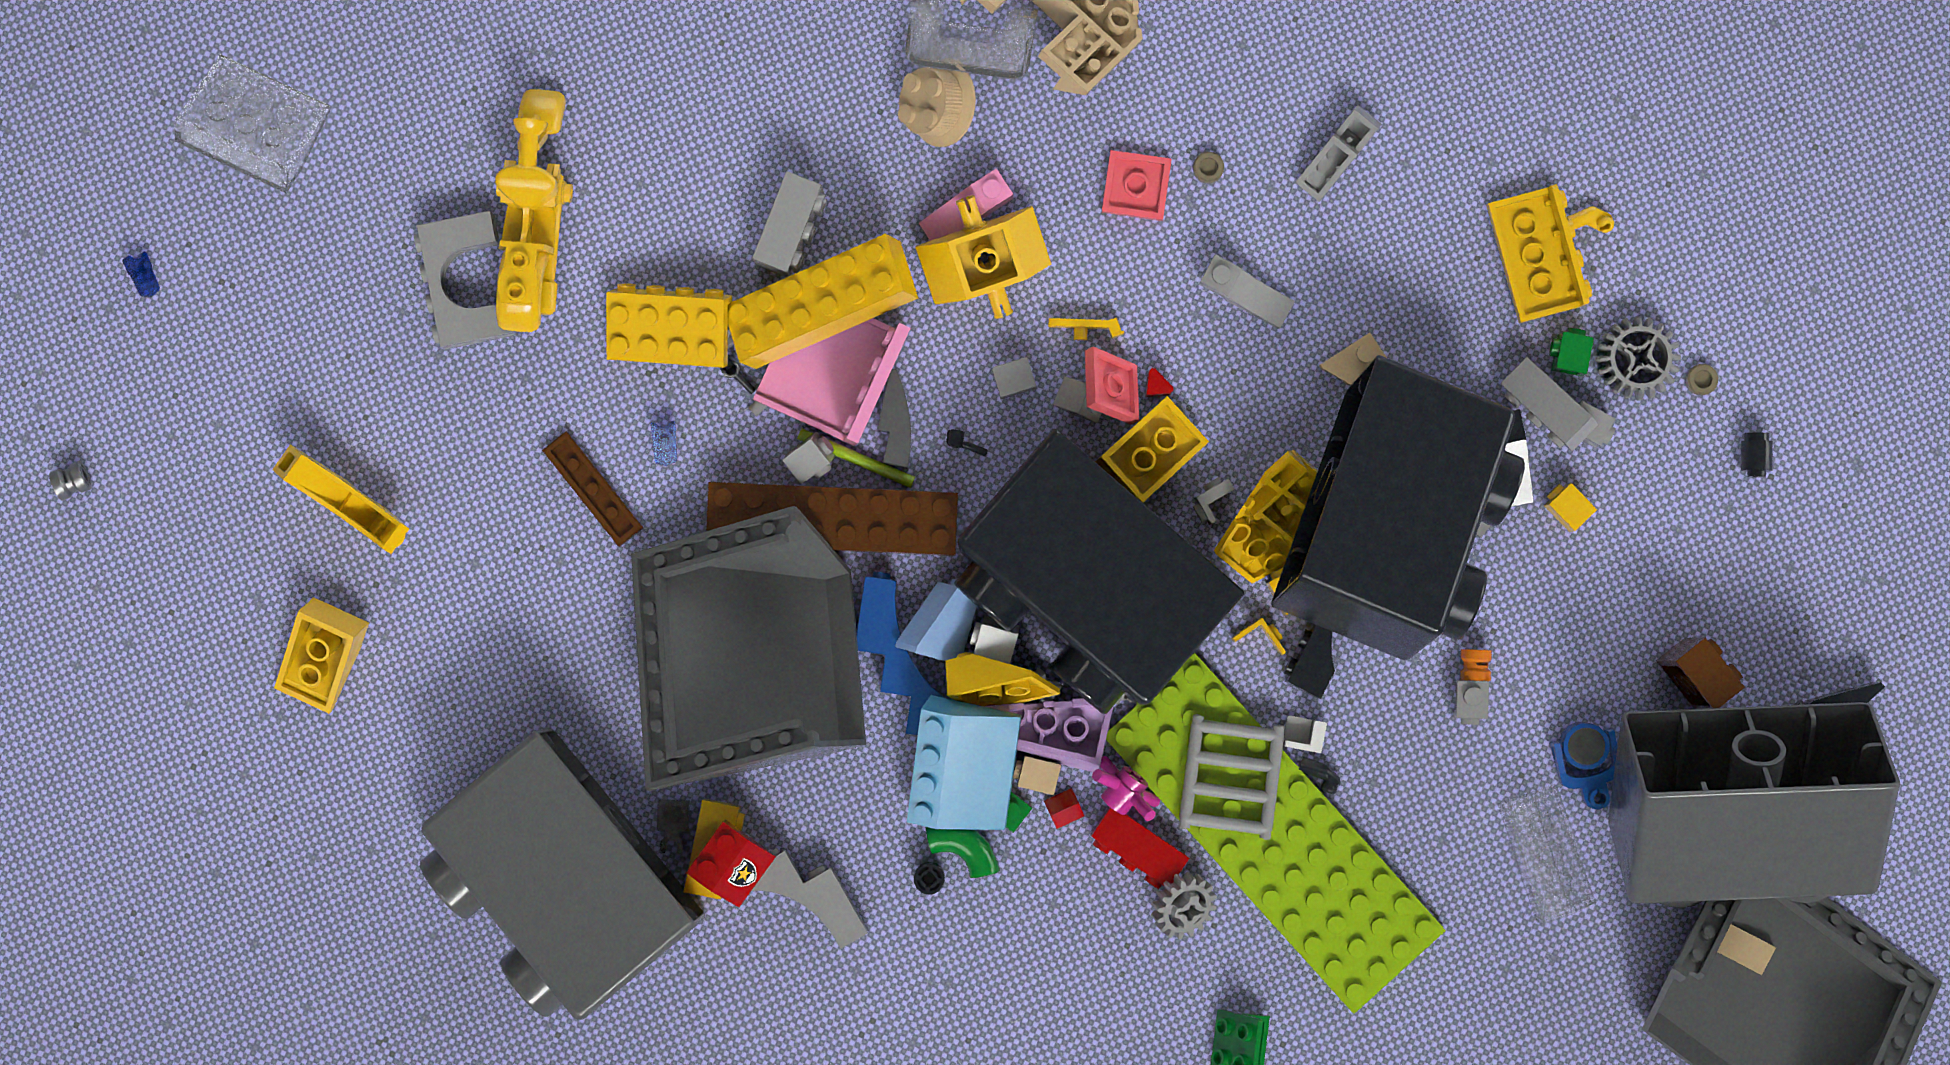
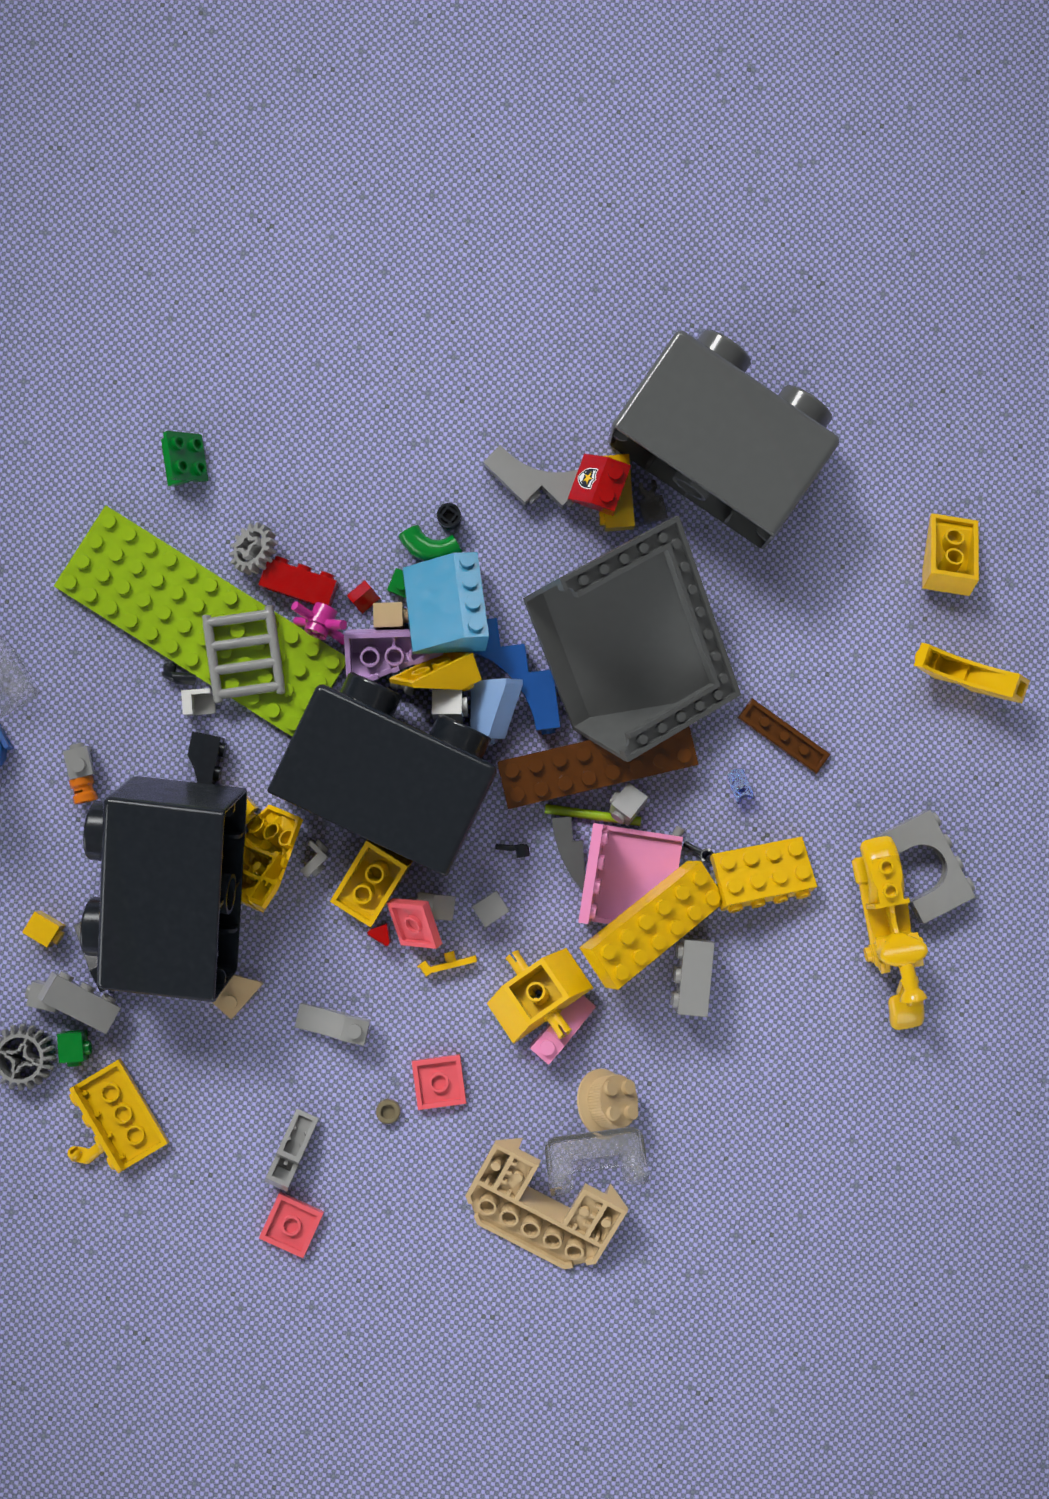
camera: 165 degrees right, 0 degrees up
yellow bracket [1231,618,1286,655] -> none
none -> coral tile [259,1192,324,1258]

